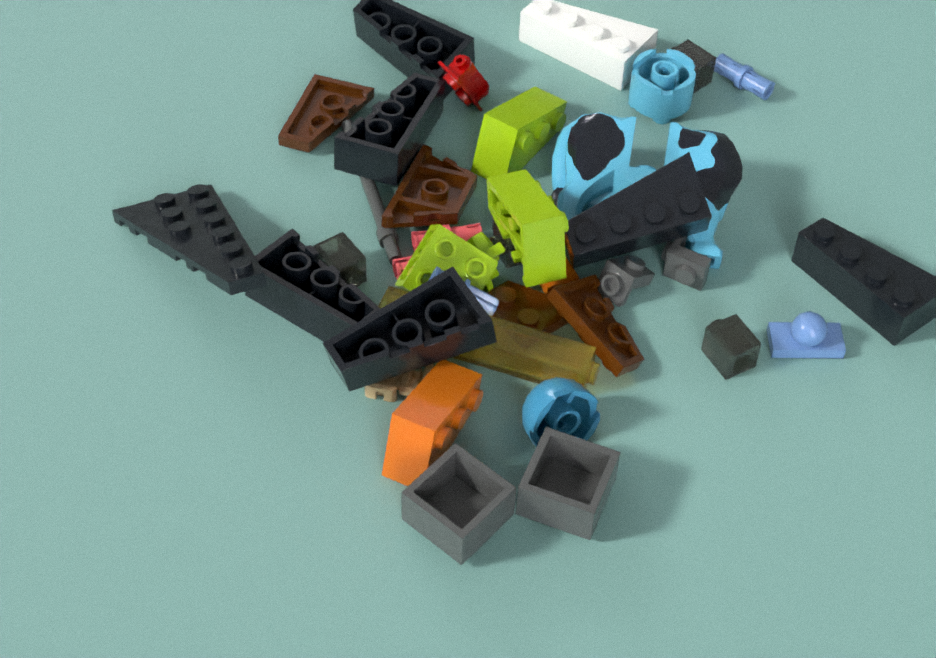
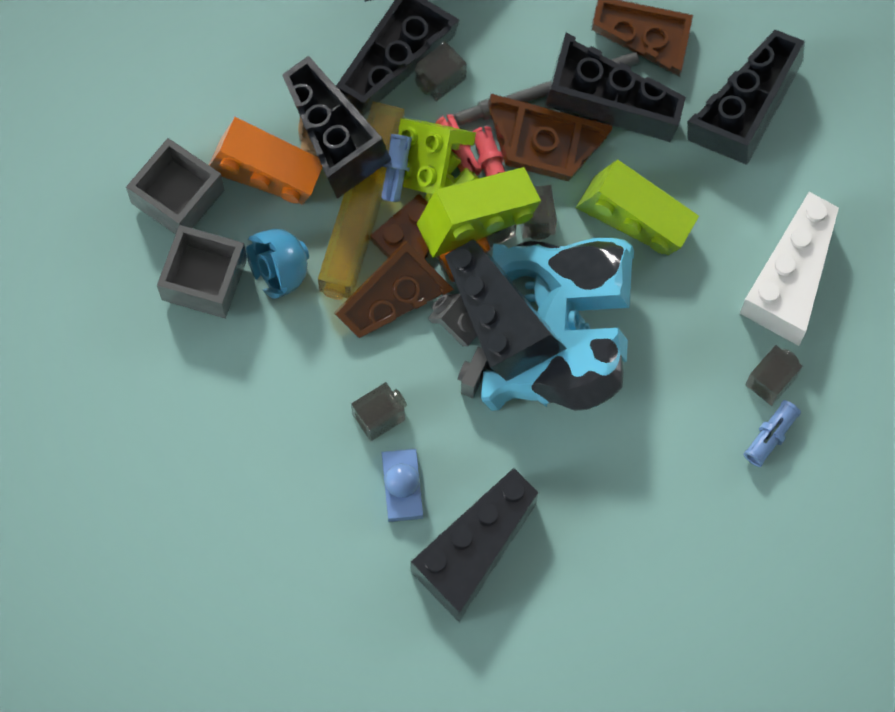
camera: 85 degrees right, 20 degrees up
red hinge [438,55,490,111] -> none
medium azure brick [628,49,696,124] -> none

